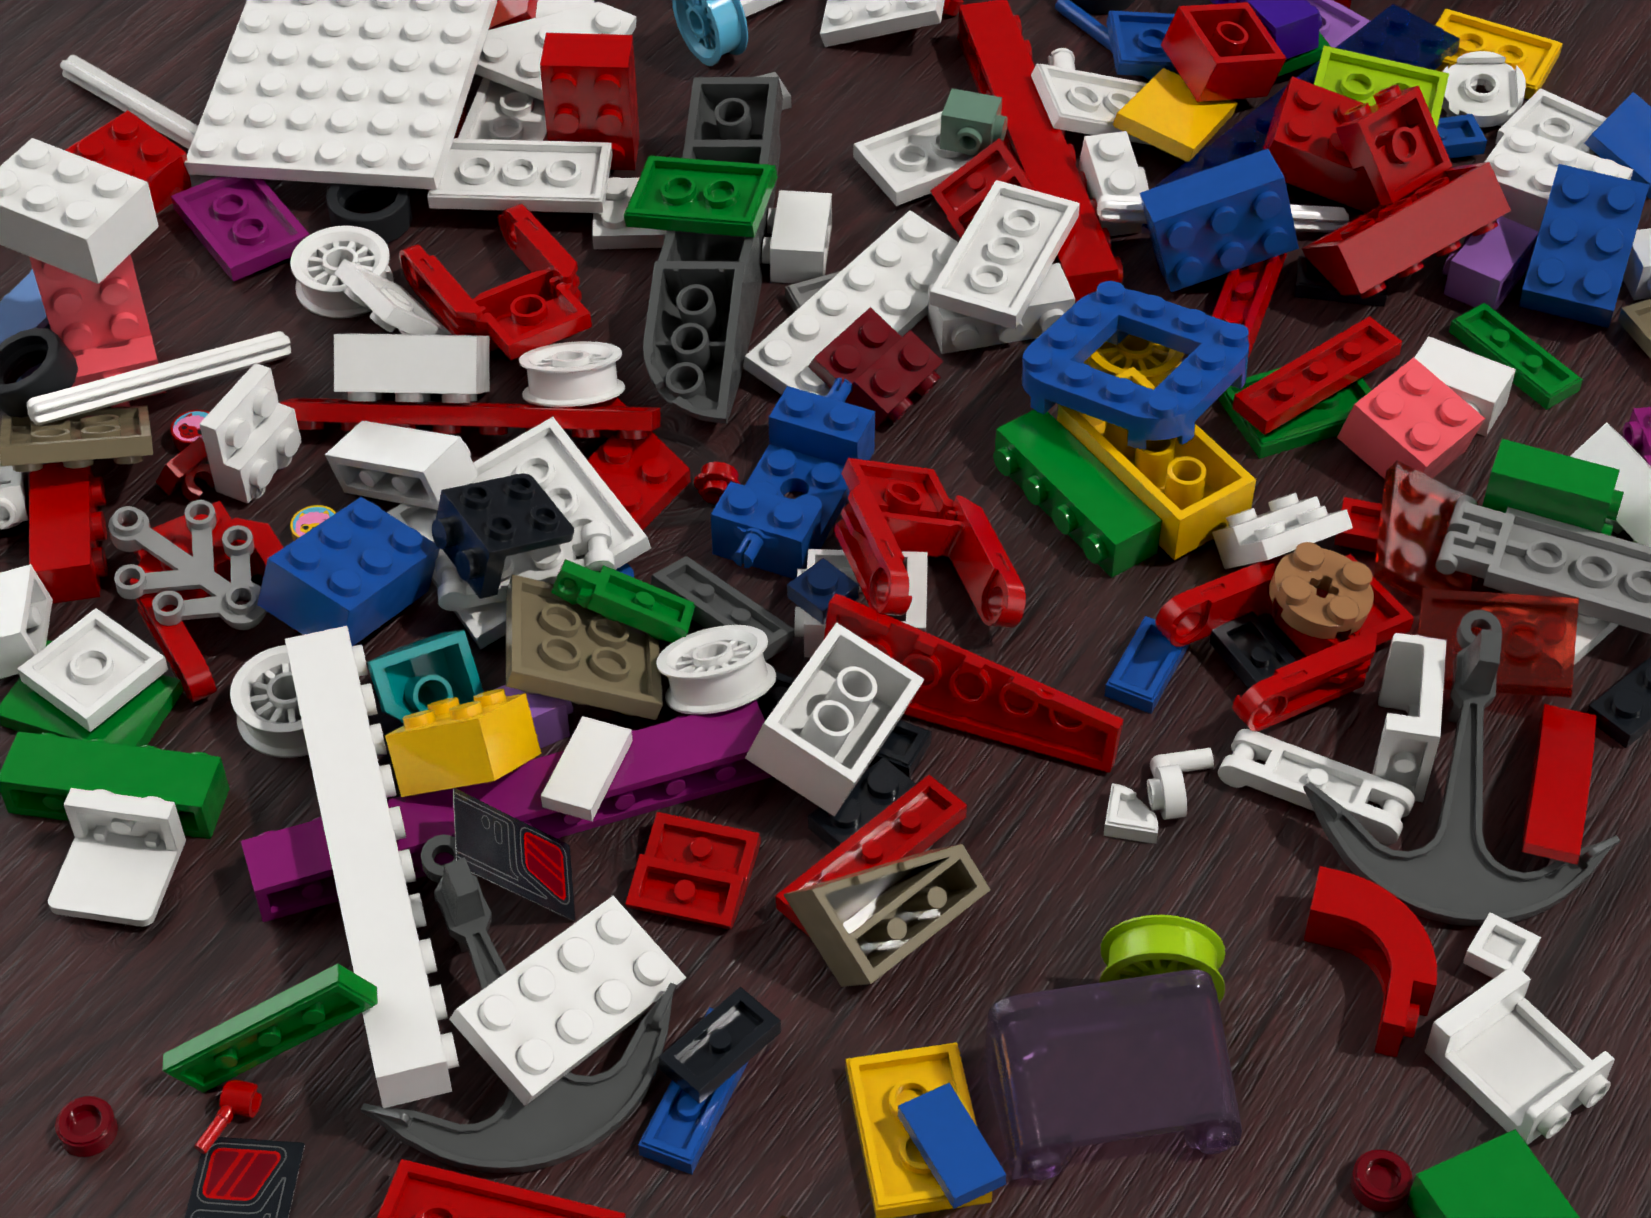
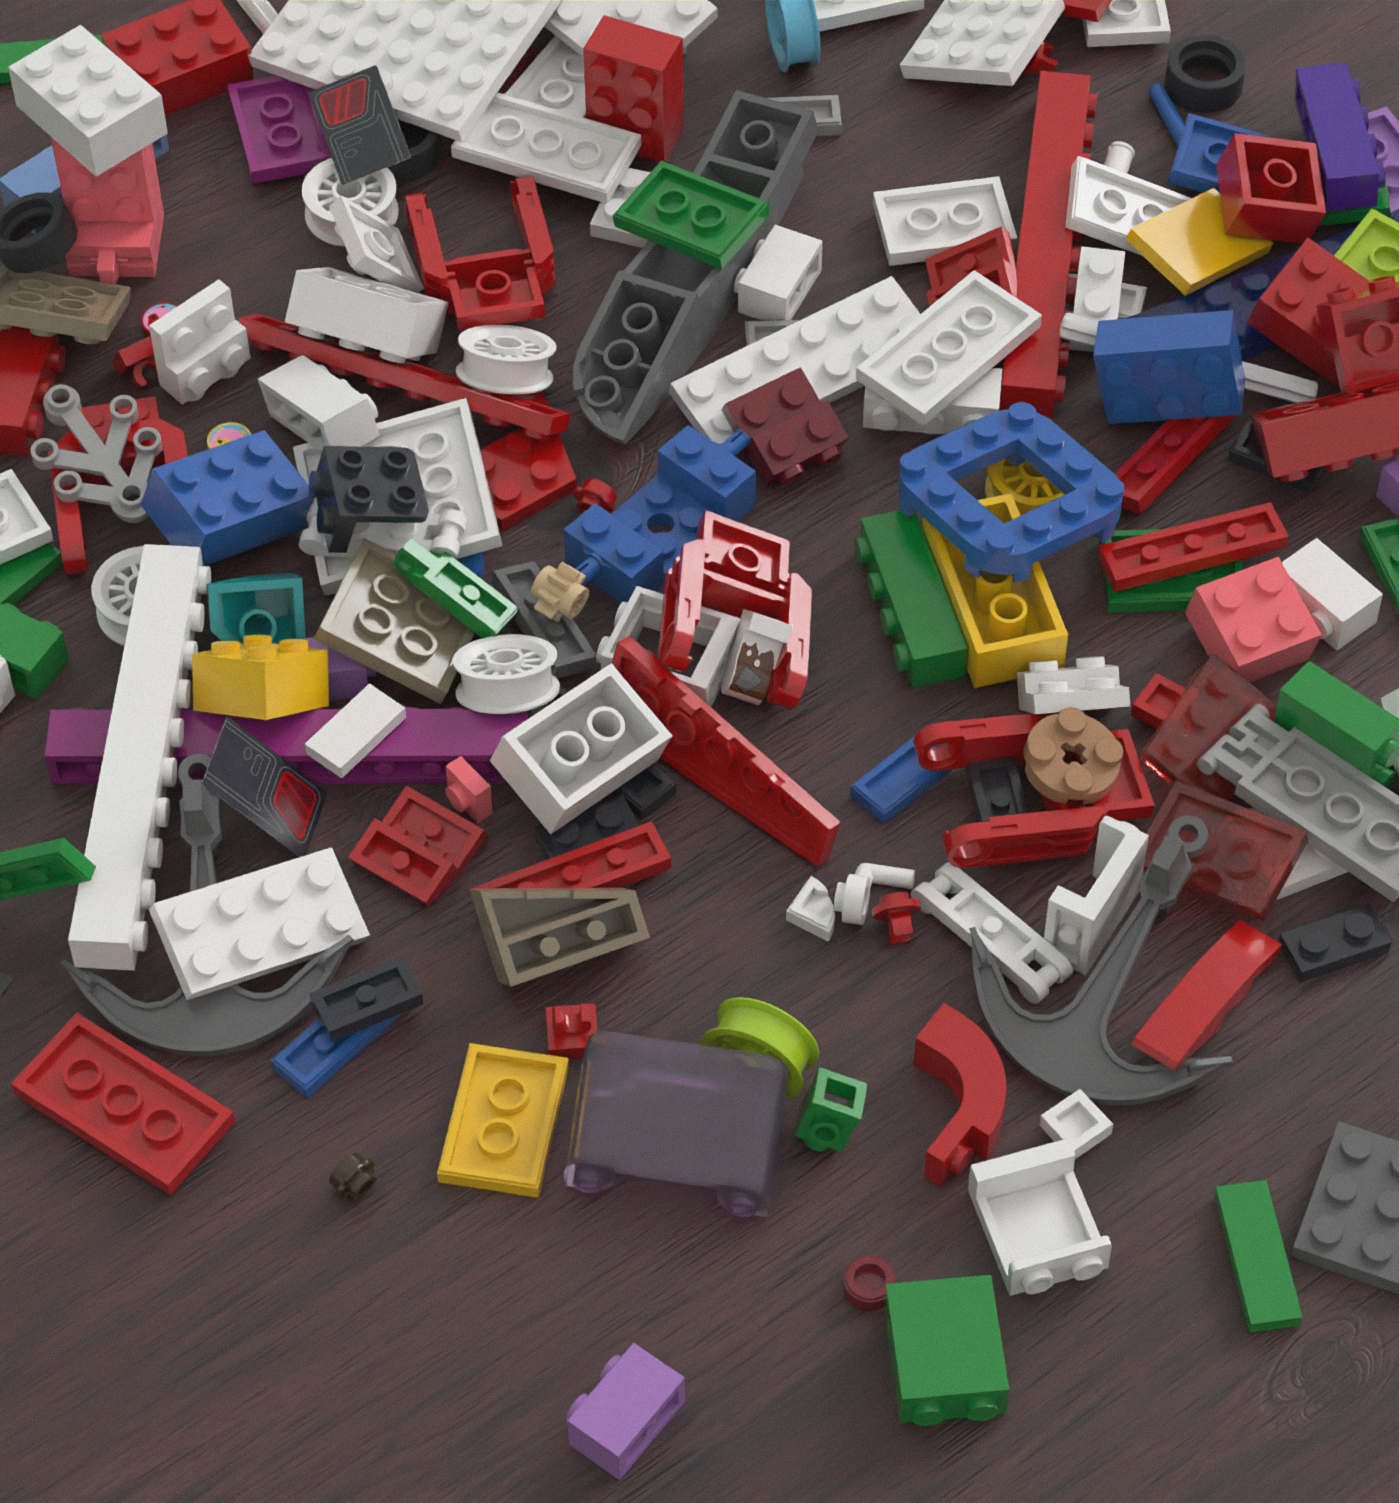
camera: 20 degrees right, 5 degrees up
white axle [27,331,291,426] -> none
dark blue plate [787,558,859,625] -> none
blue tile [898,1083,1006,1209] -> none
sand green brick [940,88,1008,156] -> none
none -> black sticker [309,65,411,185]
none -> coral plate [445,756,493,824]
none -> tan gear [531,562,589,622]
none -> red tile [545,1004,599,1059]
none -> leg [721,609,793,705]
none -> green brick [794,1067,867,1152]
none -> red plate [871,892,921,944]

